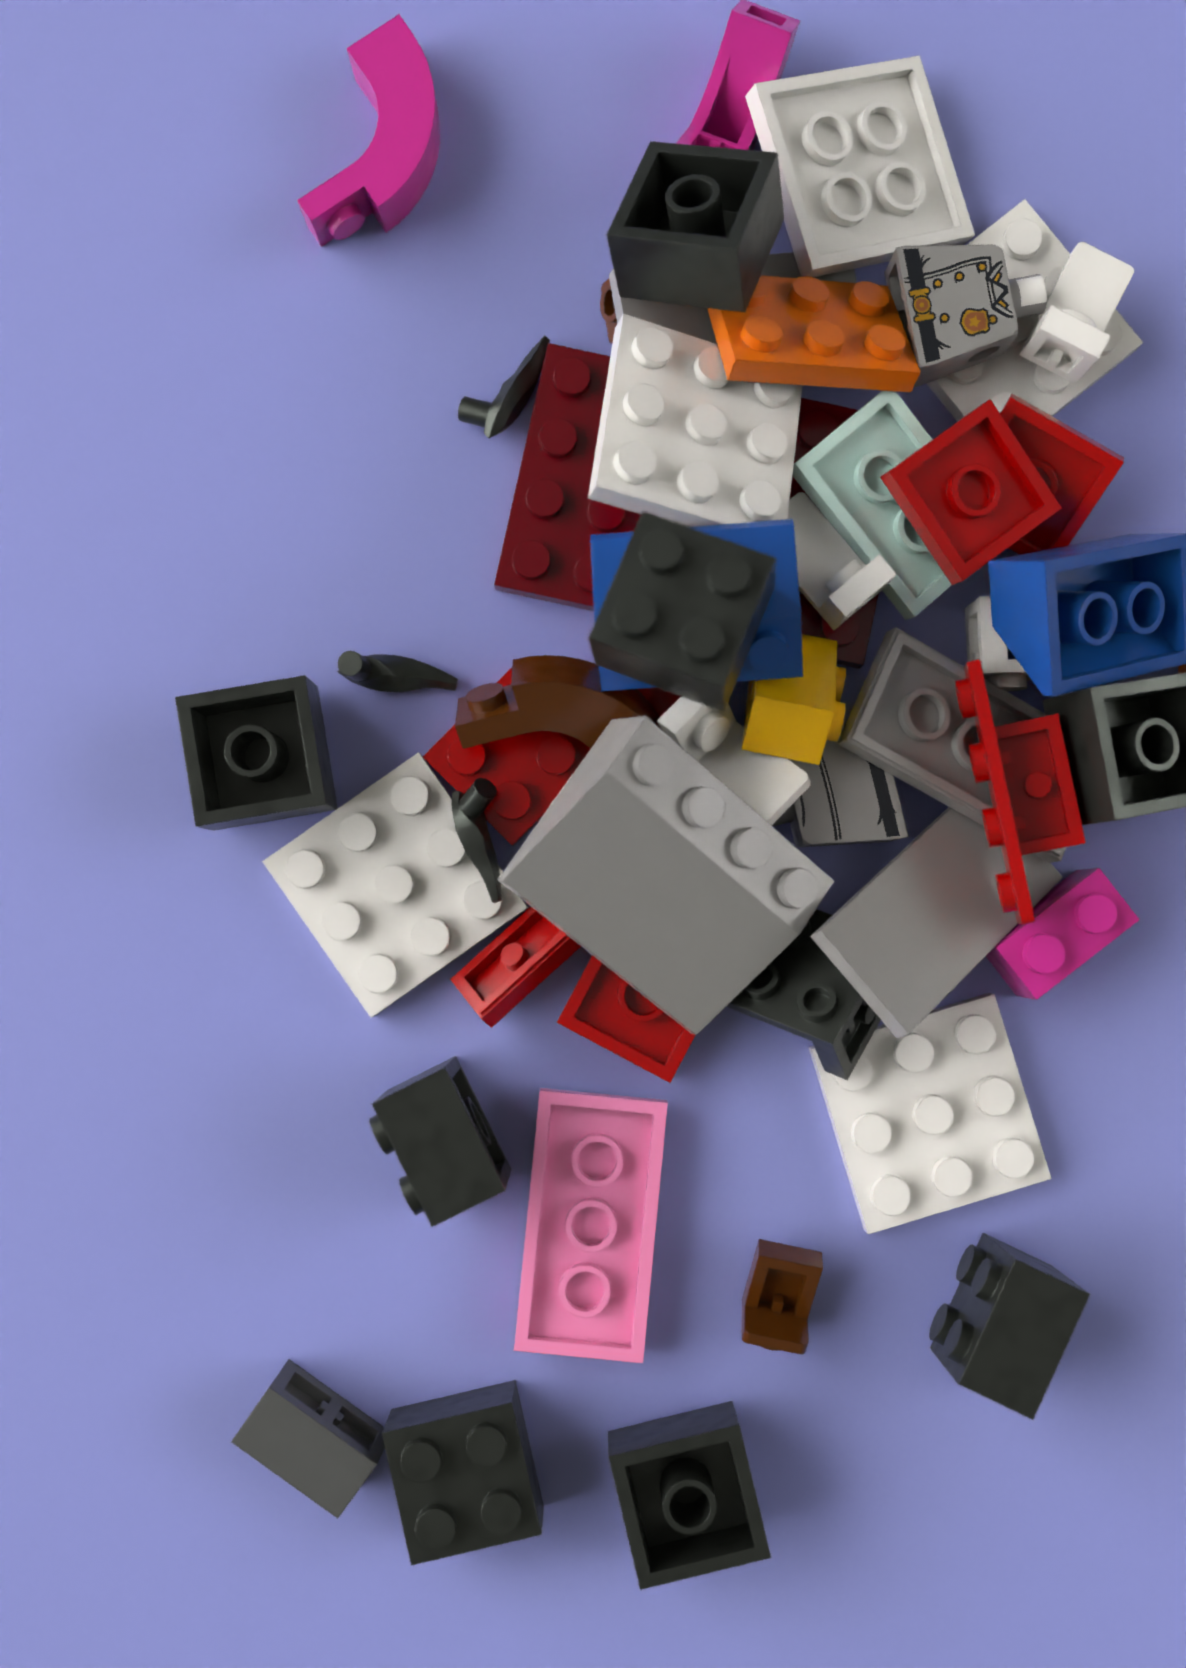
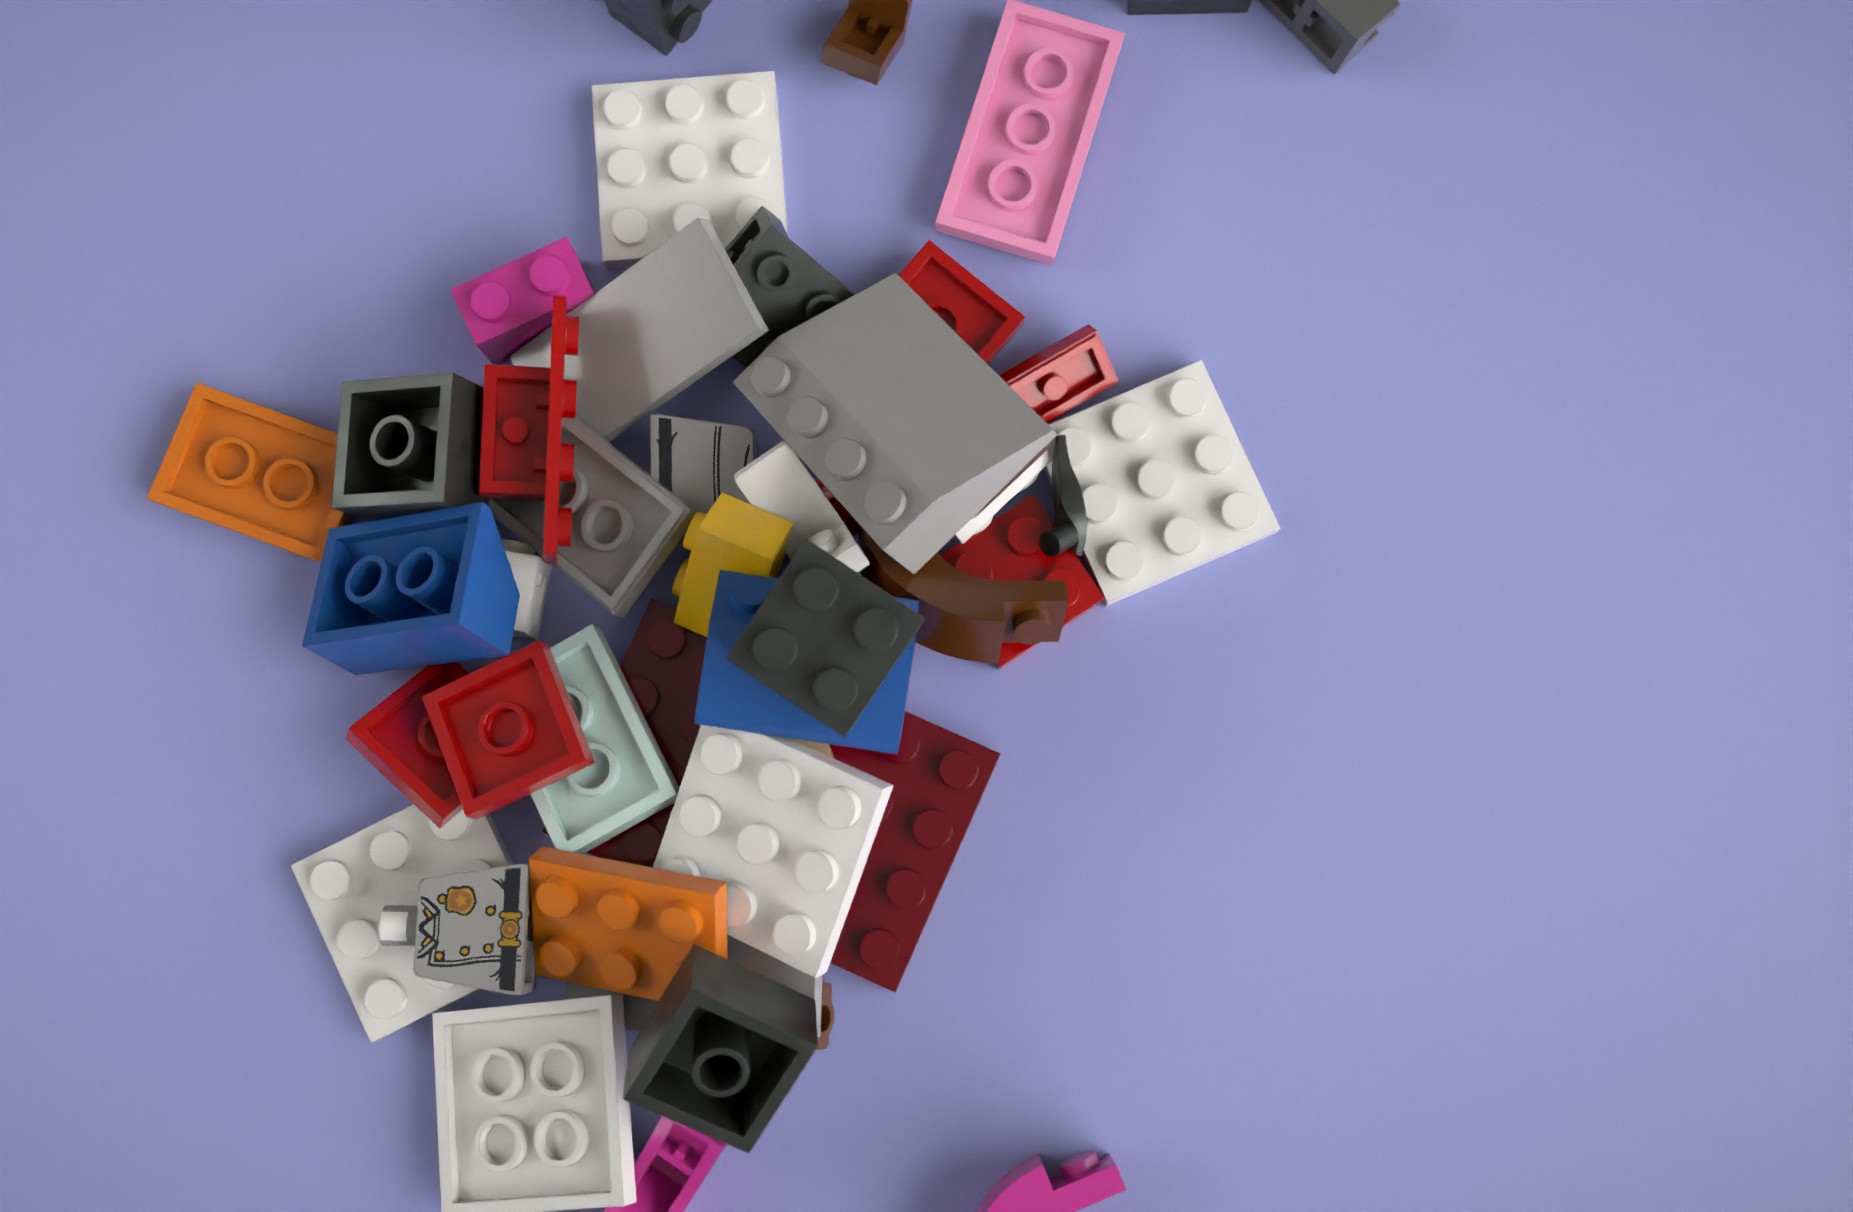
camera: 165 degrees left, 5 degrees down
pearl dark grey brick [175,675,338,831] -> none
pearl dark grey bar [337,651,457,692] -> none
pearl dark grey brick [369,1056,512,1227] -> none
pearl dark grey bar [458,335,550,438] -> none
white bracket [787,492,897,630] -> none
white bracket [1019,242,1134,384] -> none

